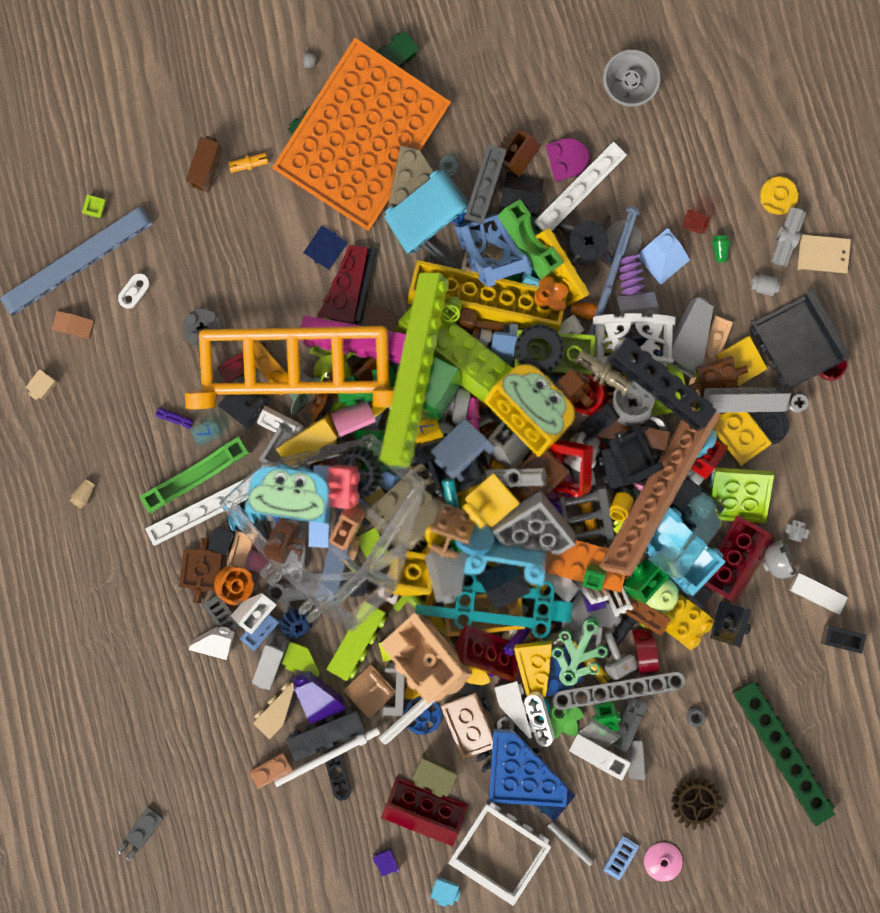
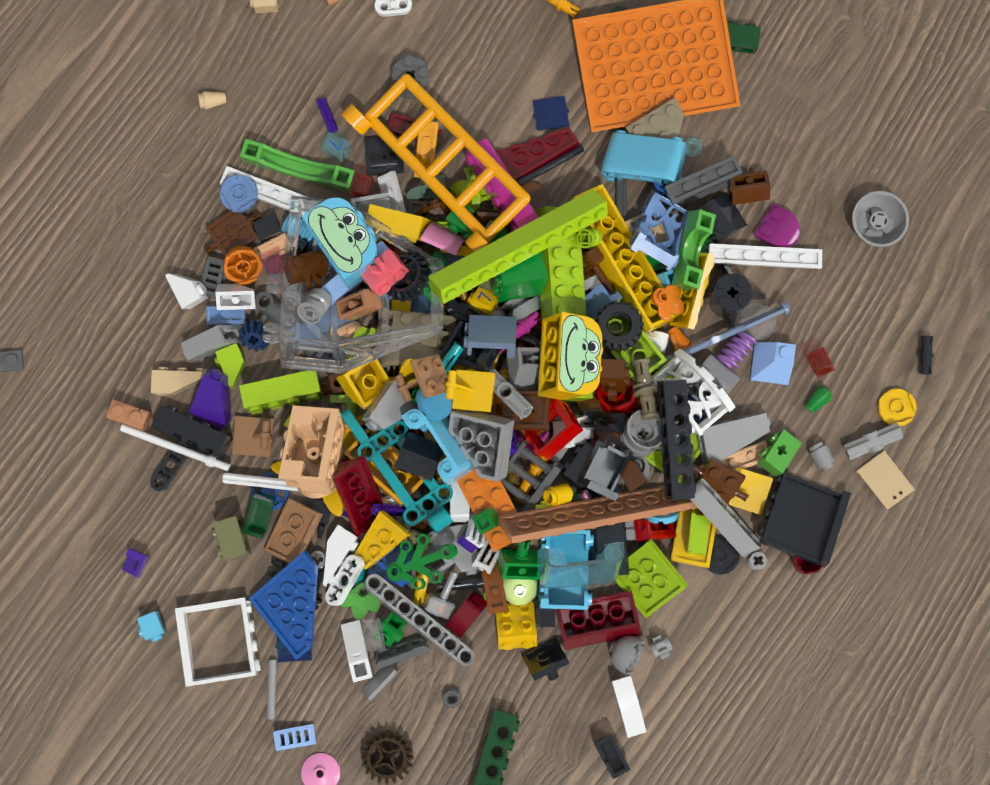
camera: 45 degrees right, 5 degrees down
dark red slope [381,776,468,847] -> none
light grey panel [383,662,405,716] -> none
none -> medium blue tile [220,175,258,213]
none -> dark green panel [243,492,277,539]
none -> light grey wheel [297,288,332,324]
none -> clear red brick [349,172,374,197]
none -> lime panel [686,512,709,556]
none -> bright green brick [757,430,802,477]
none -> black pin [918,336,934,375]

